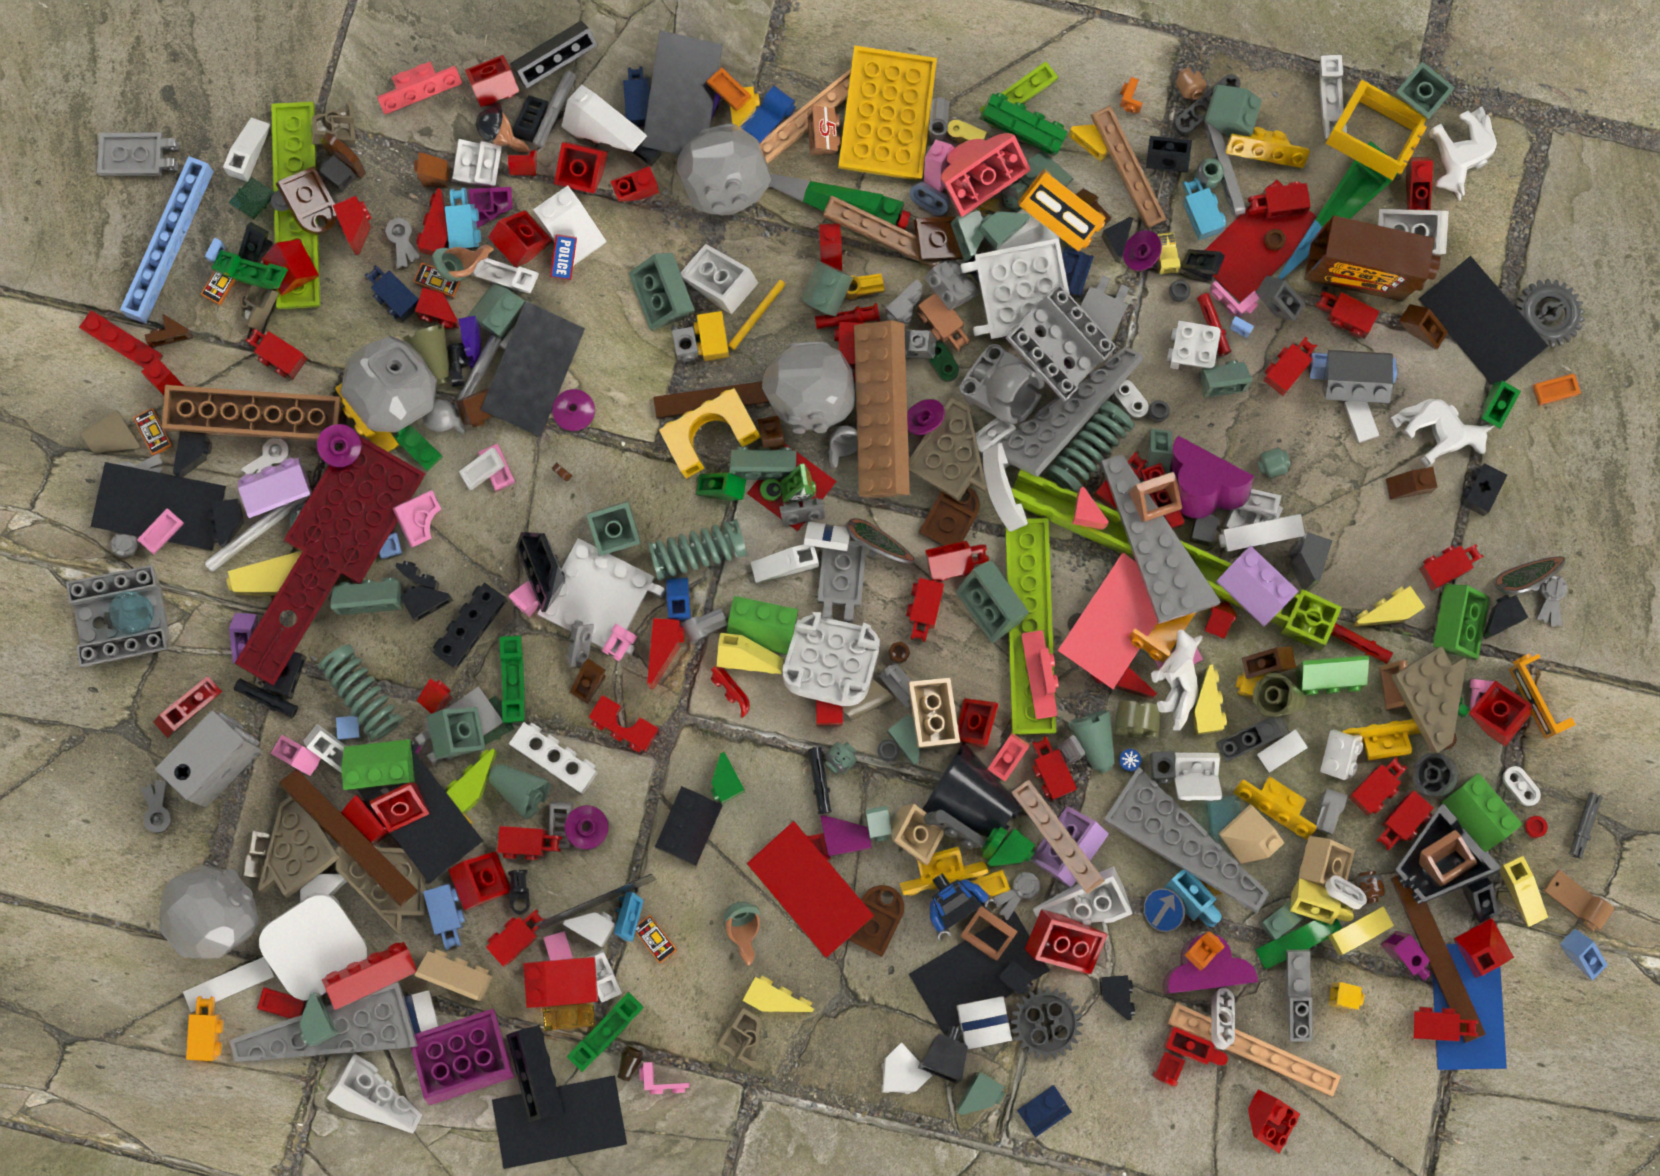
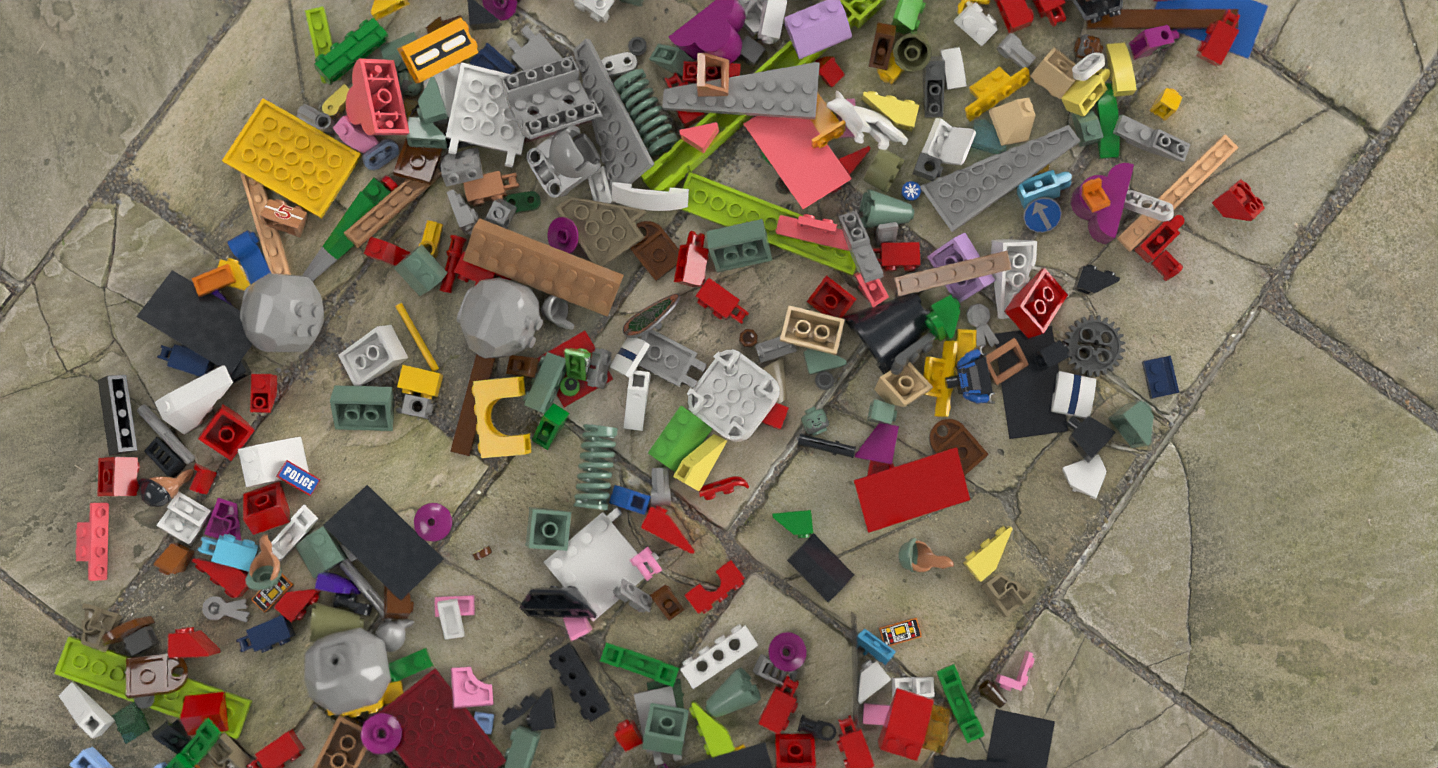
camera: 65 degrees left, 5 degrees up
none -> light grey slope [838,211,883,283]

